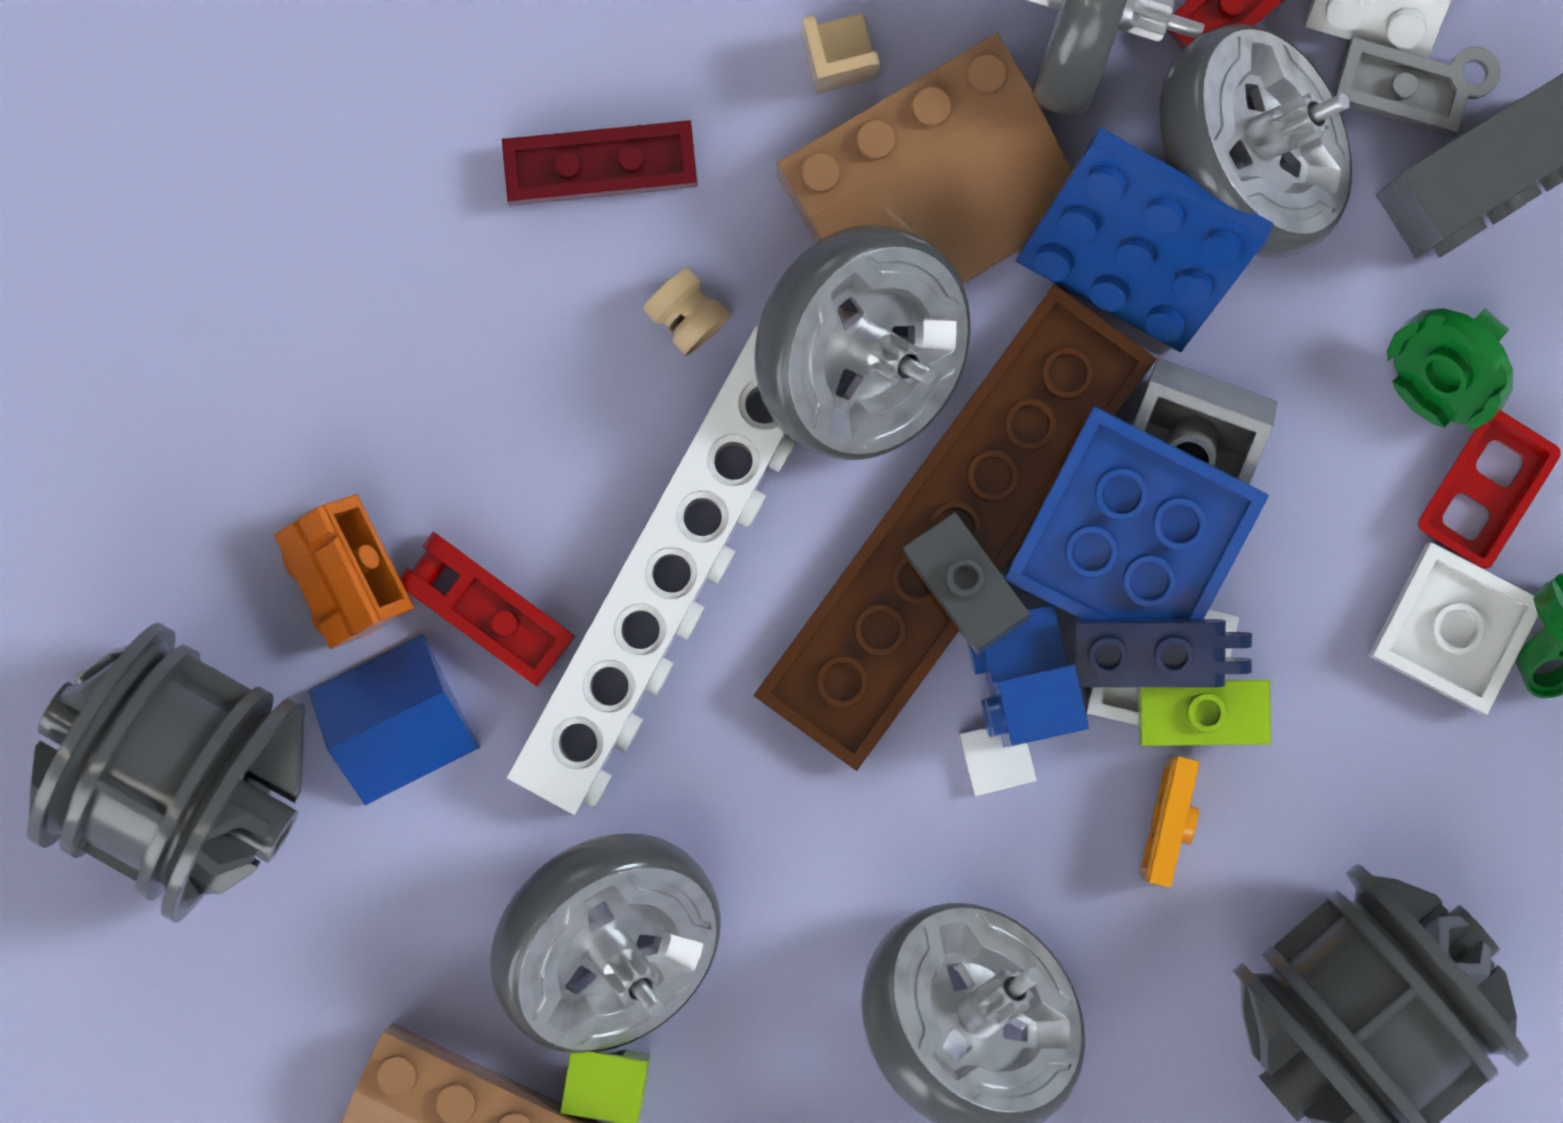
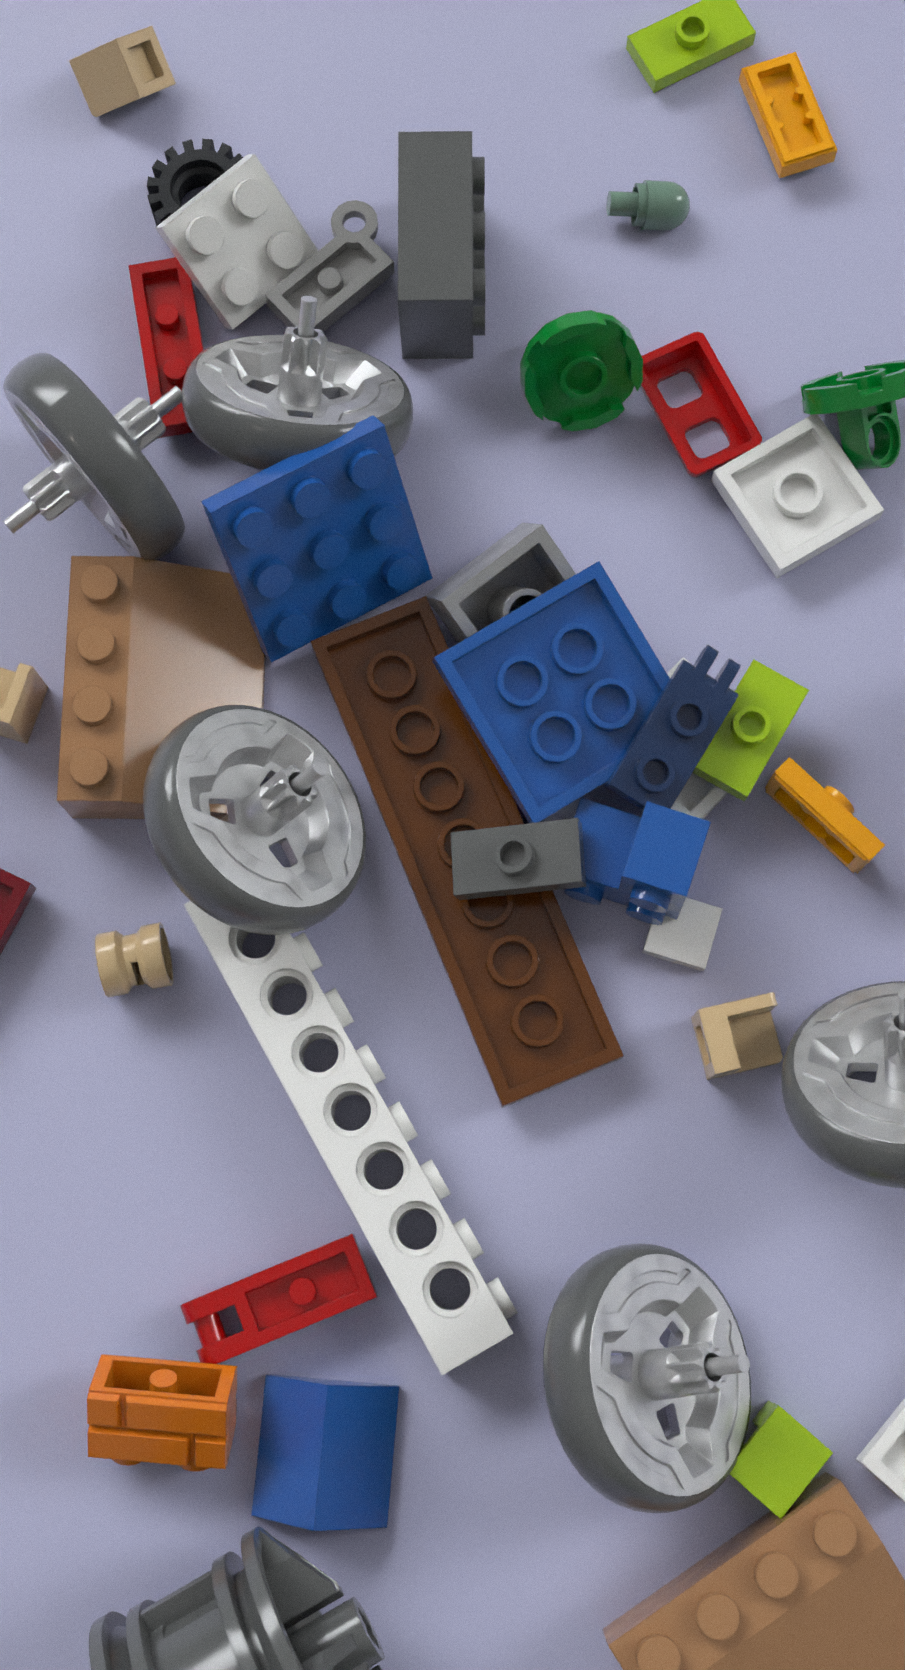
camera: 55 degrees left, 10 degrees down
none -> tan panel [691,992,783,1080]

